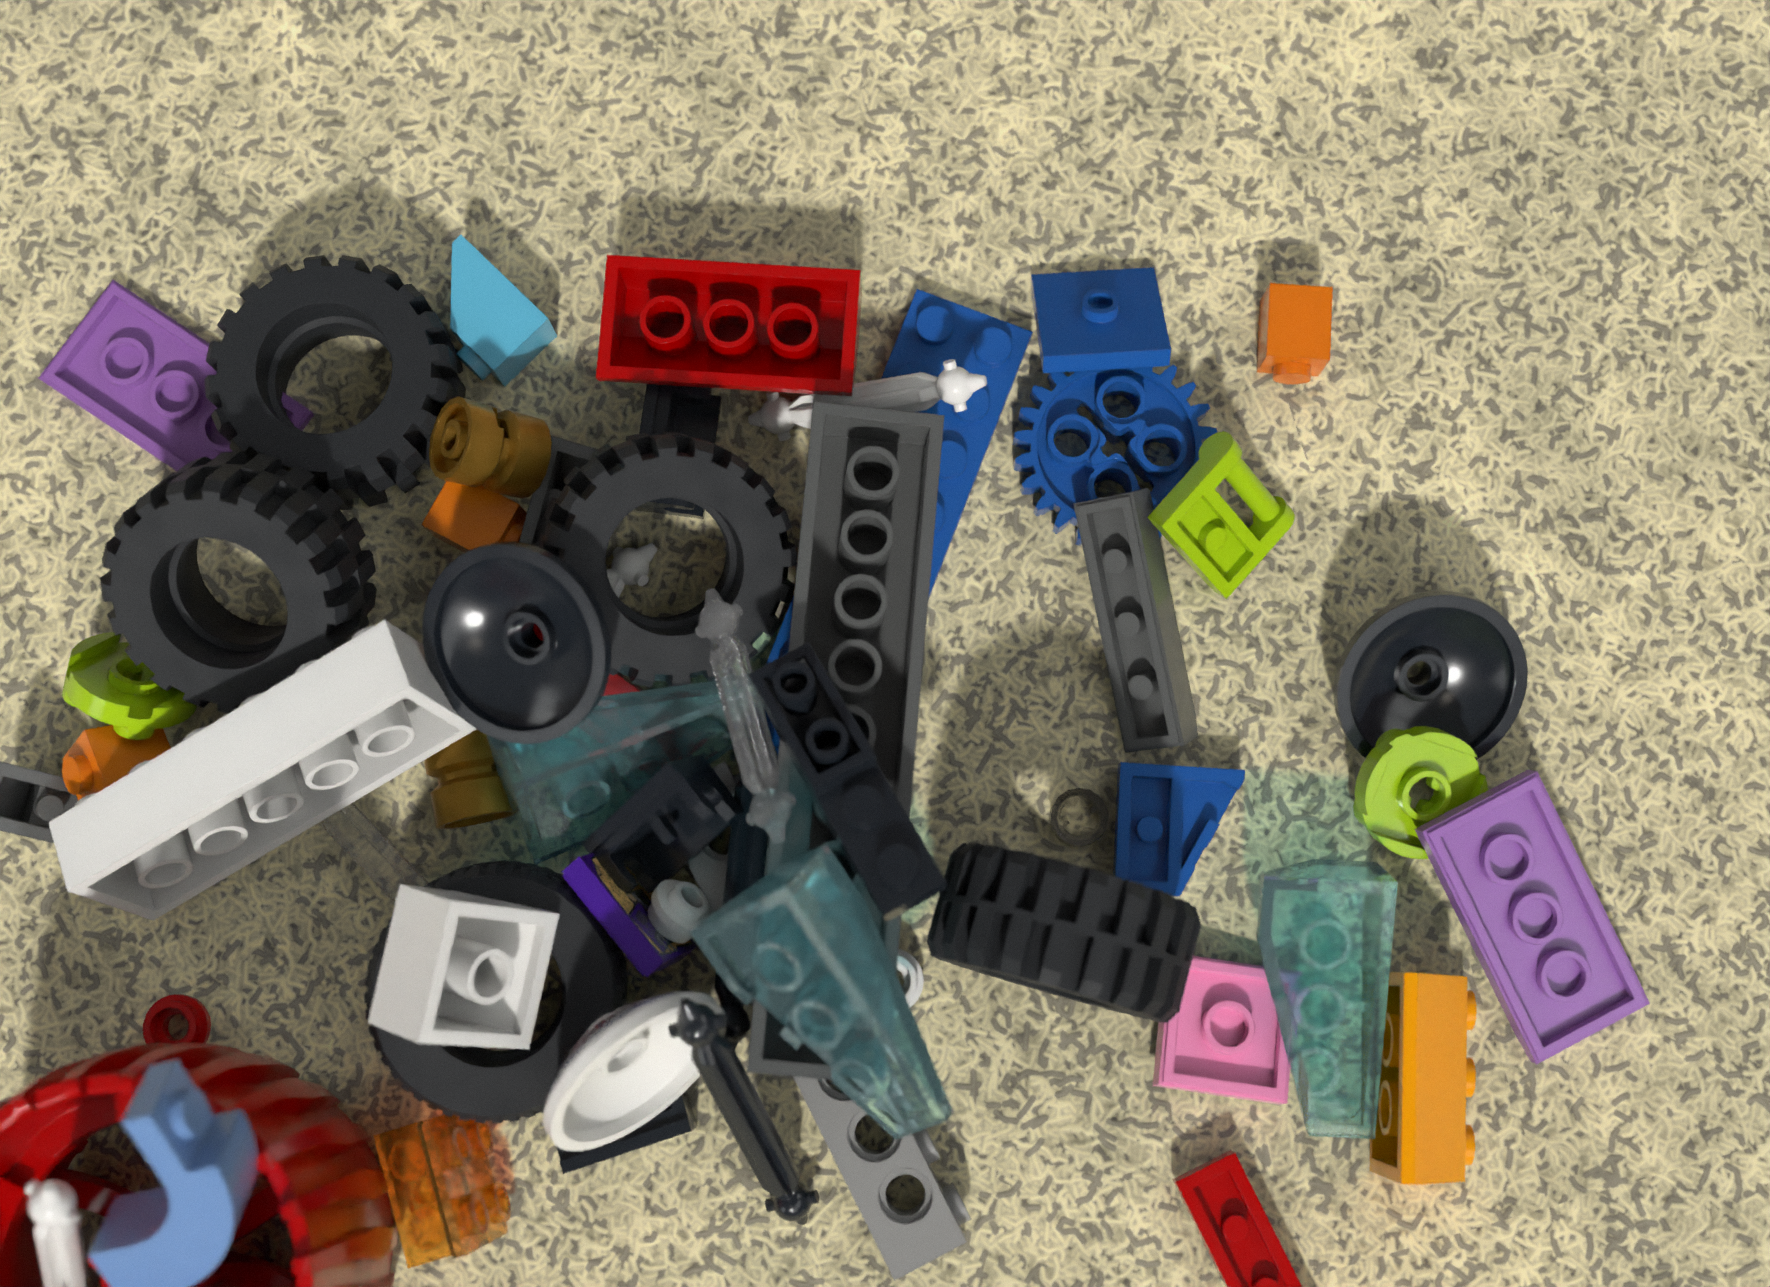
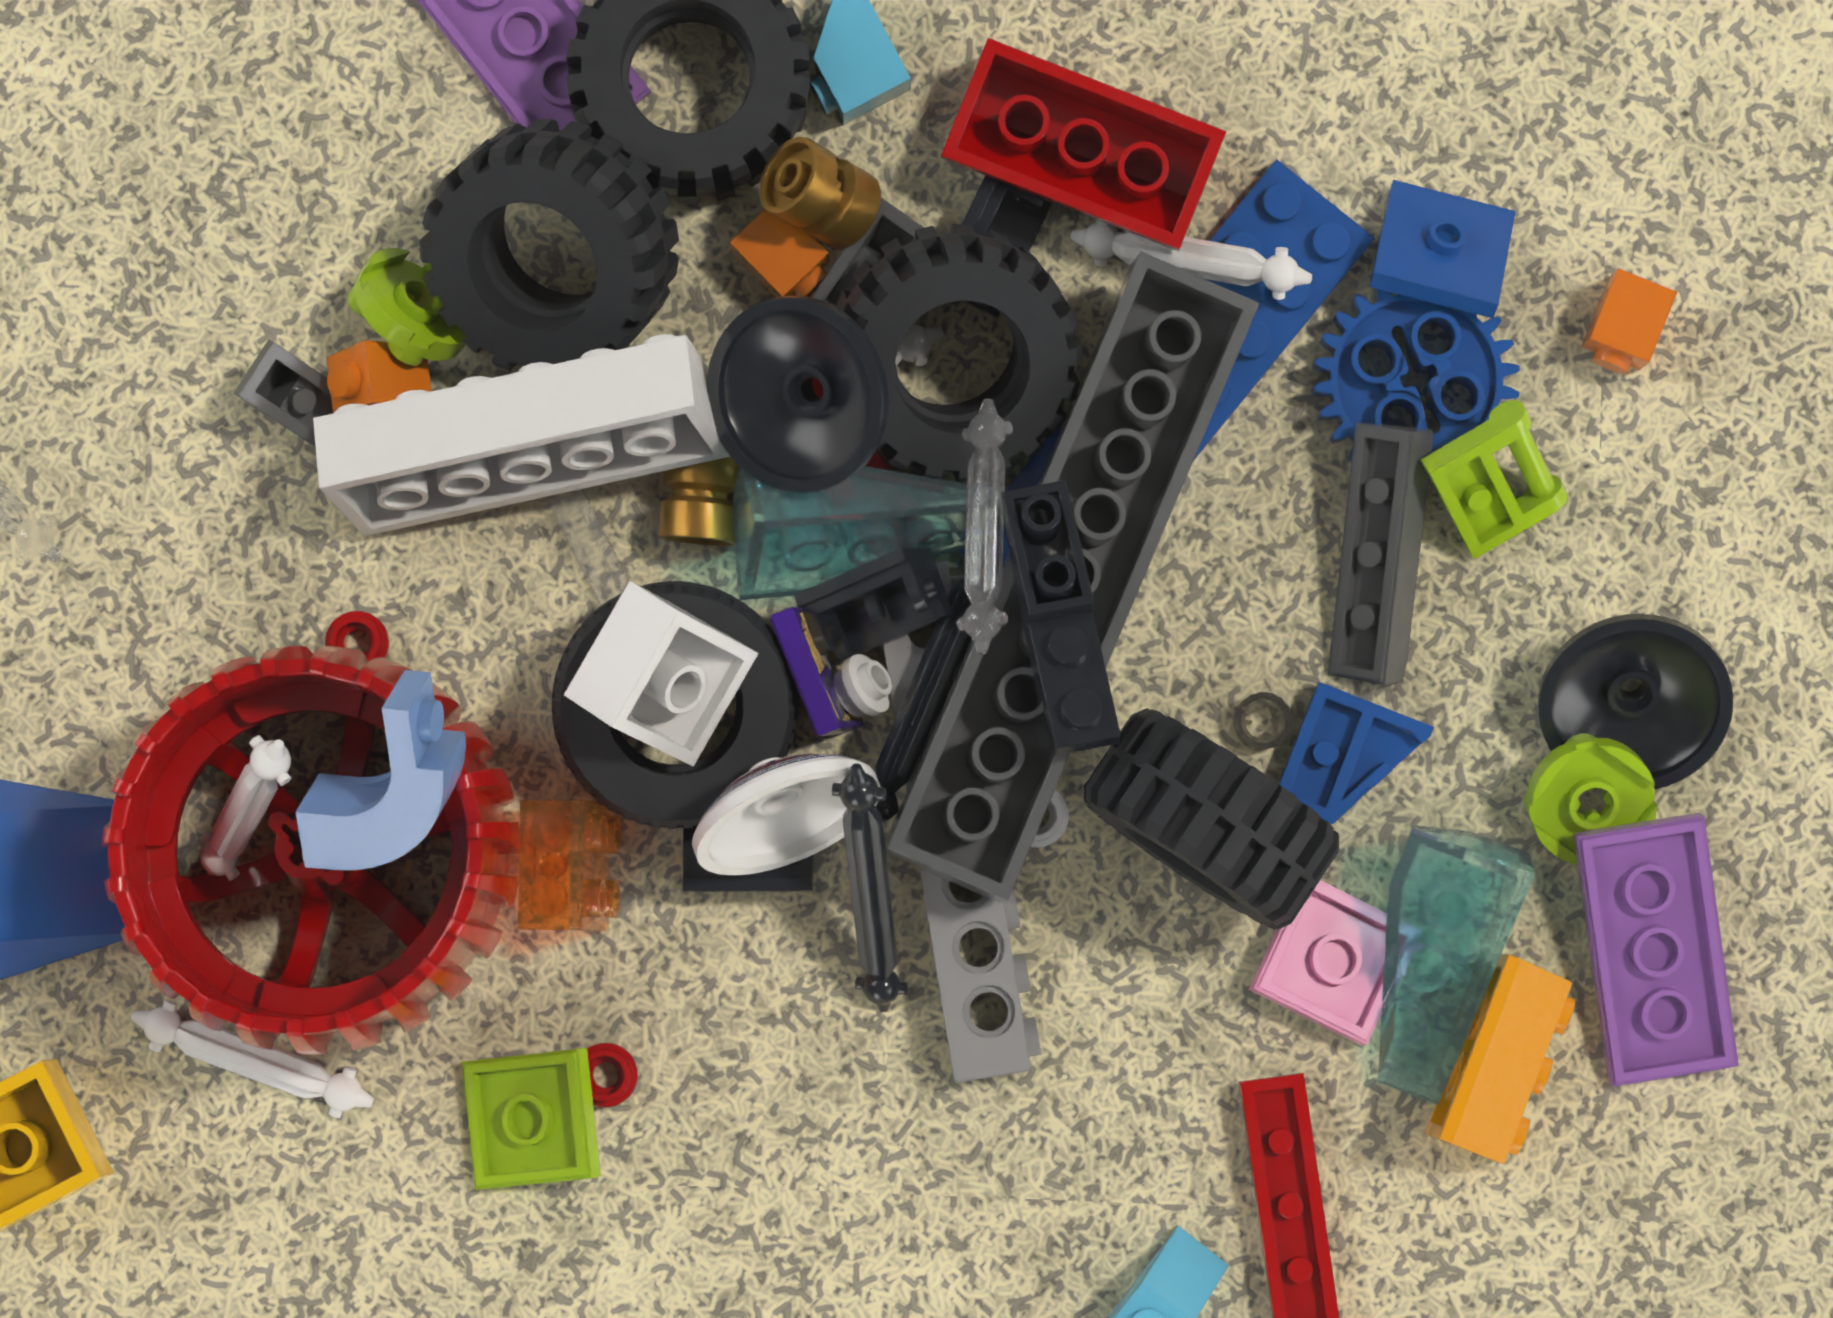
camera: 15 degrees right, 5 degrees up
clear light blue wedge [689,844,953,1139] -> none

